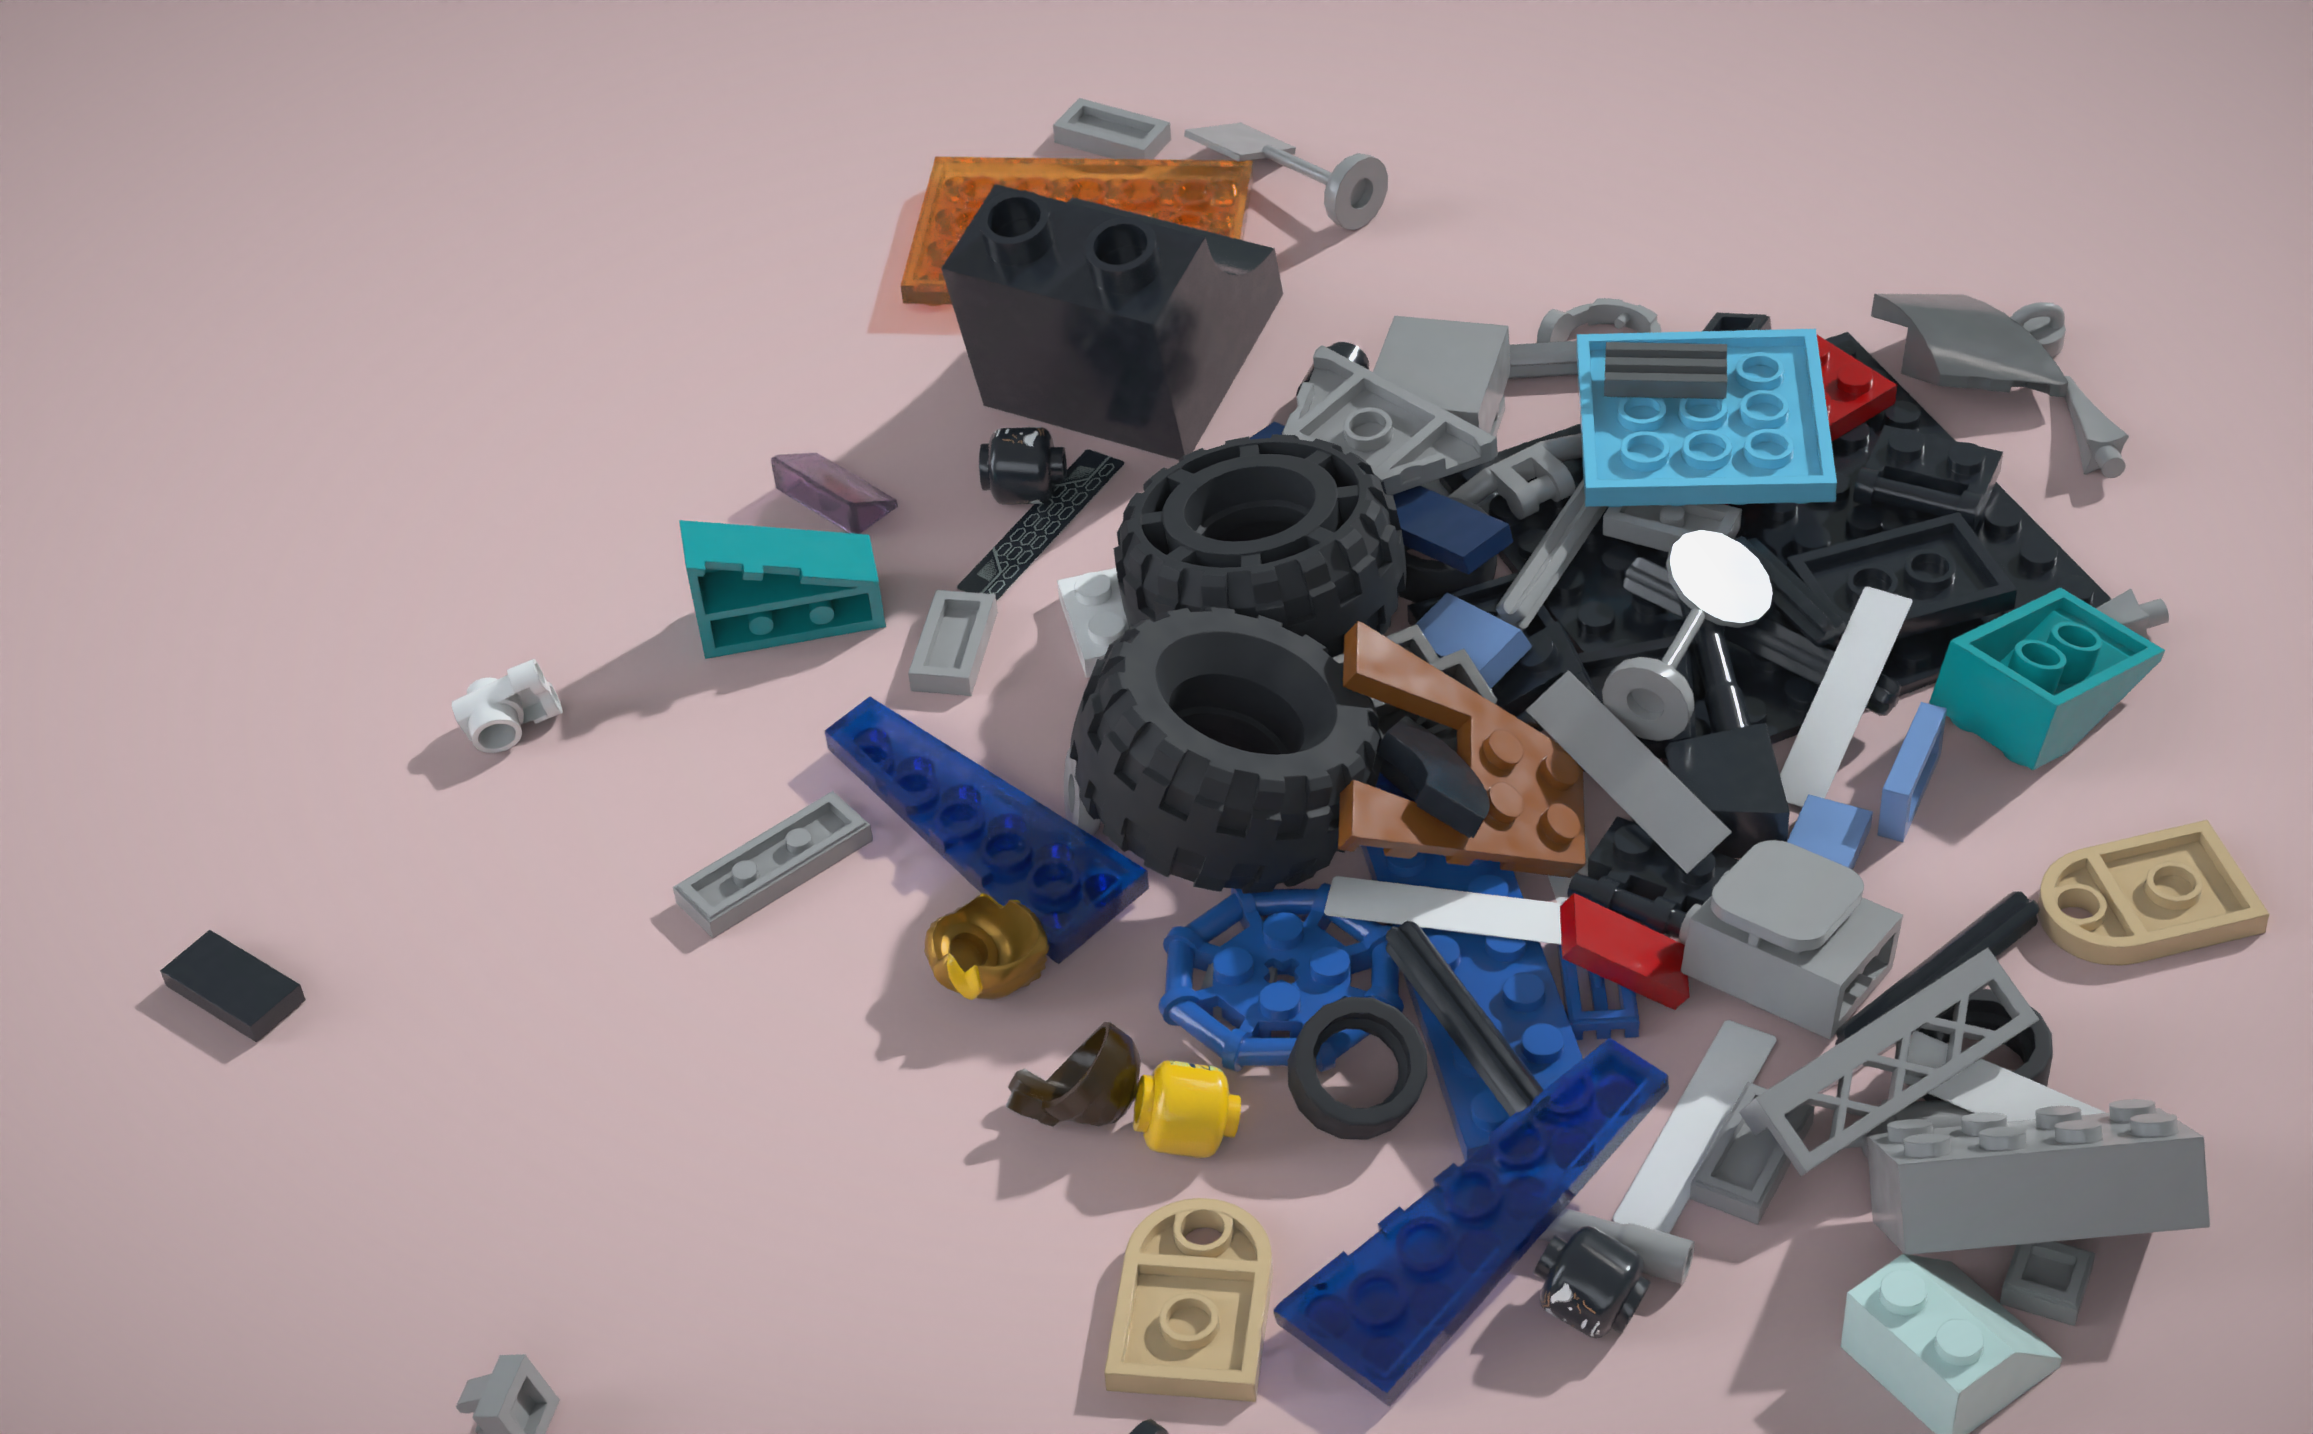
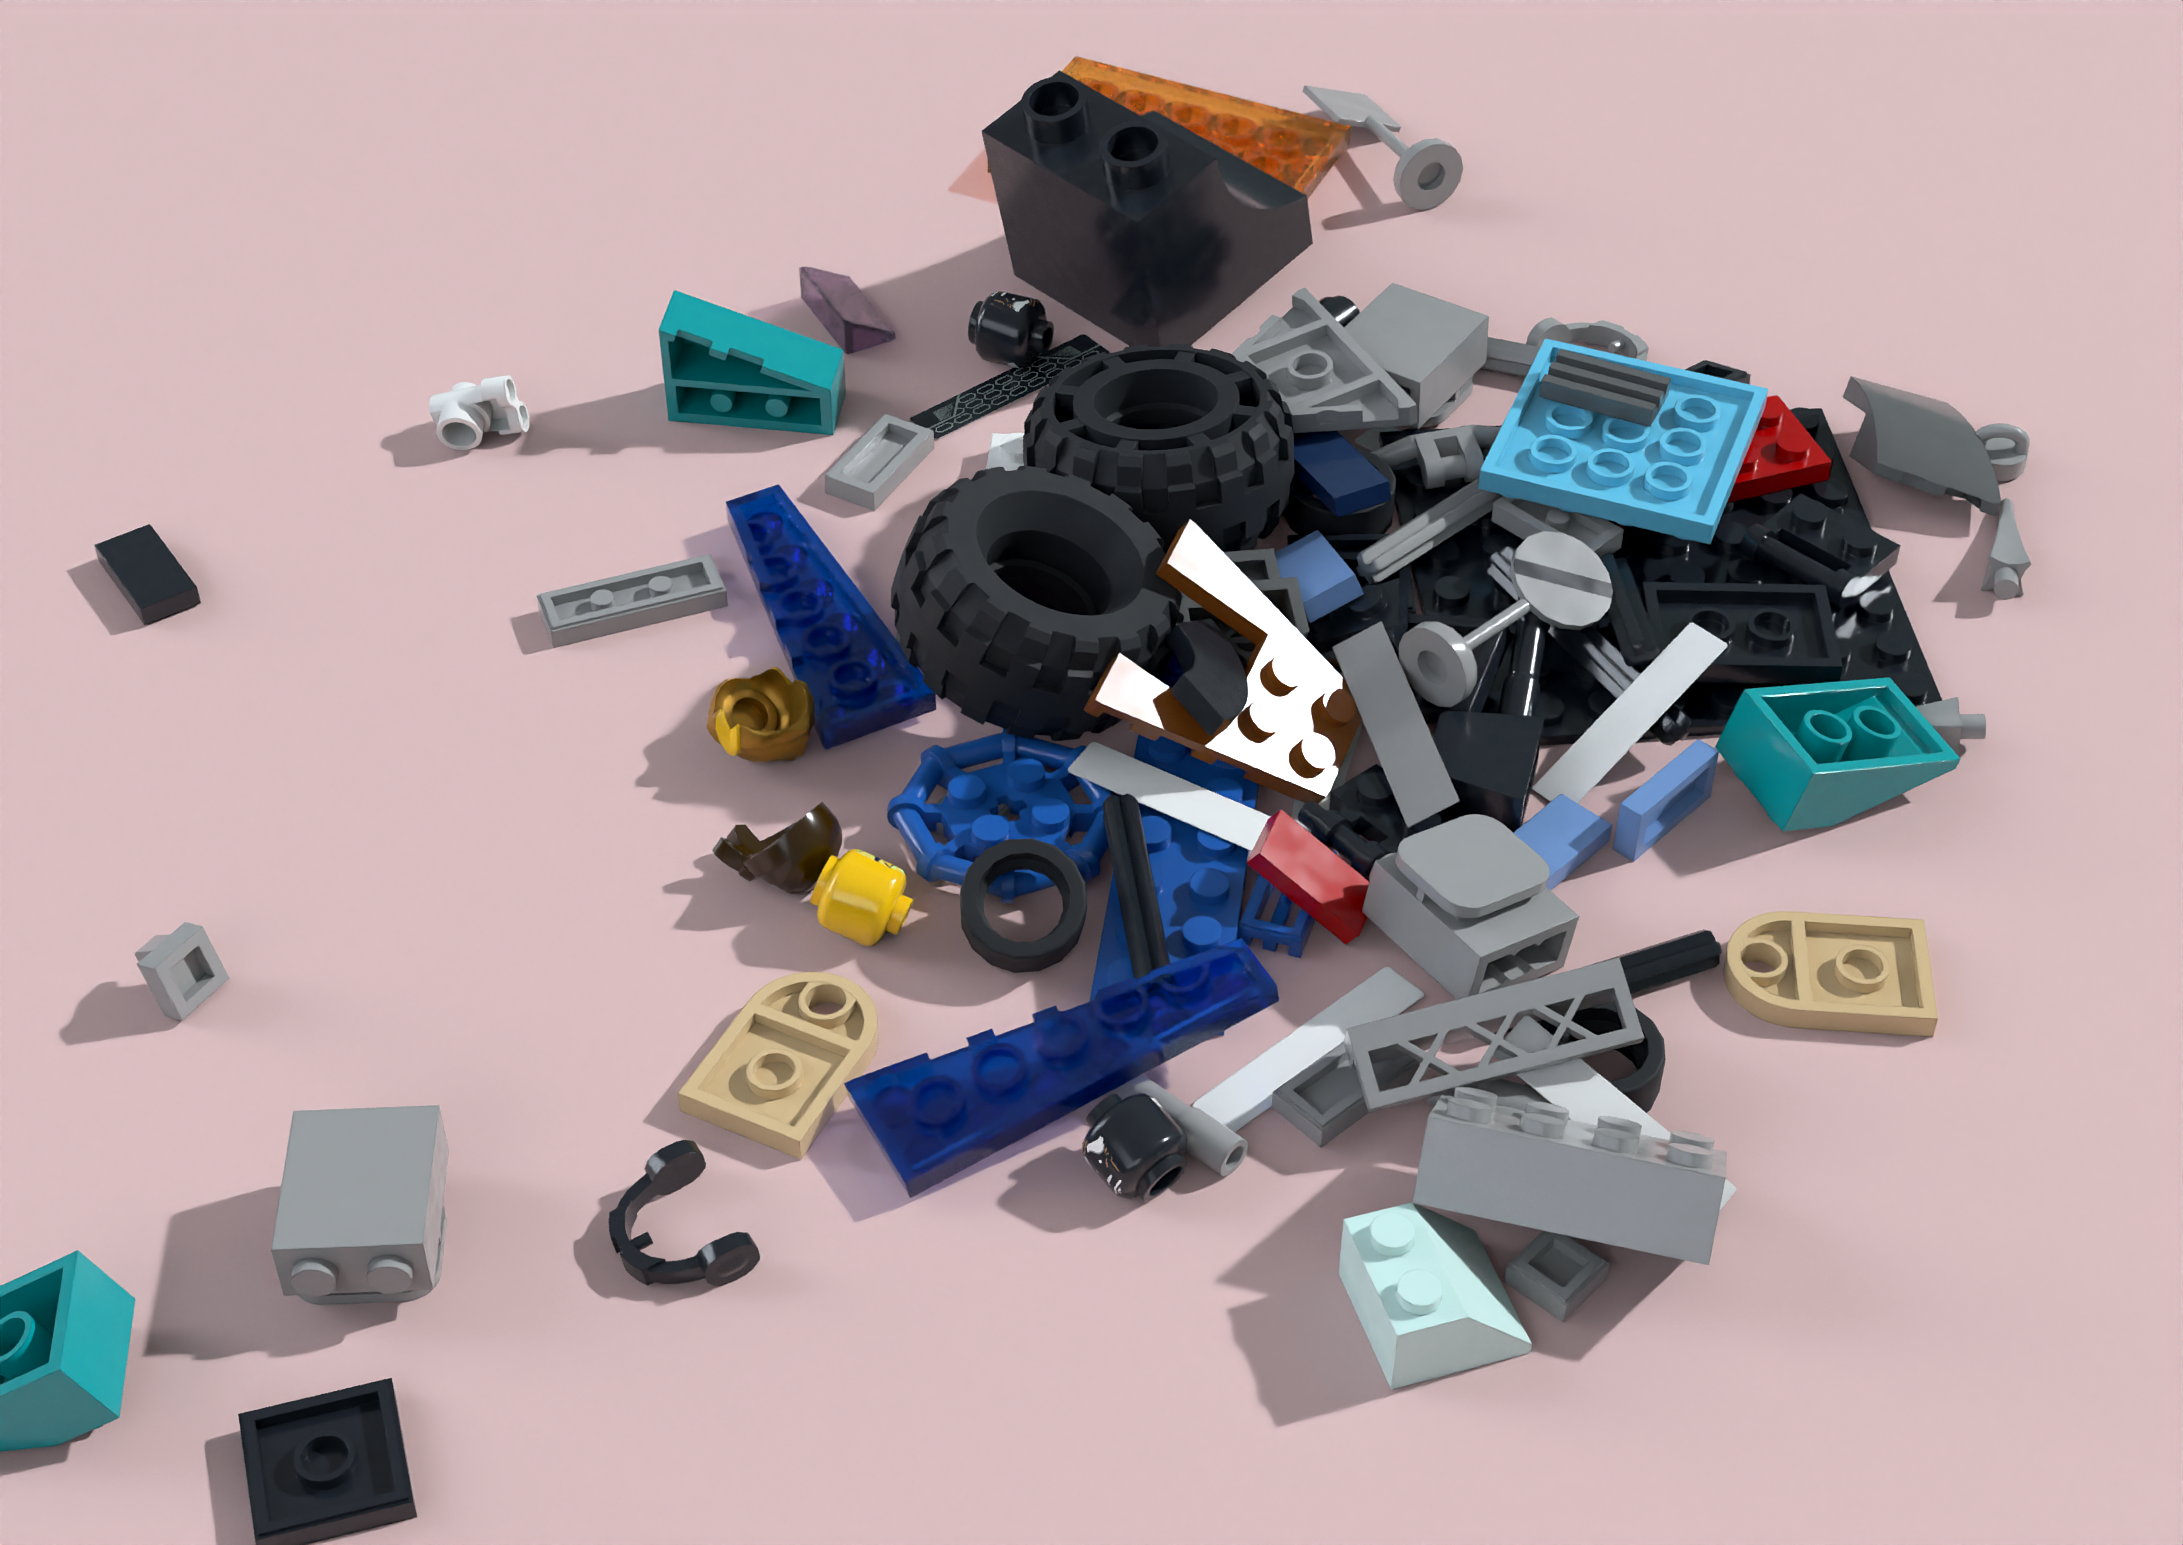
camera: 15 degrees right, 0 degrees up
light grey tile [1053,98,1171,168] -> none

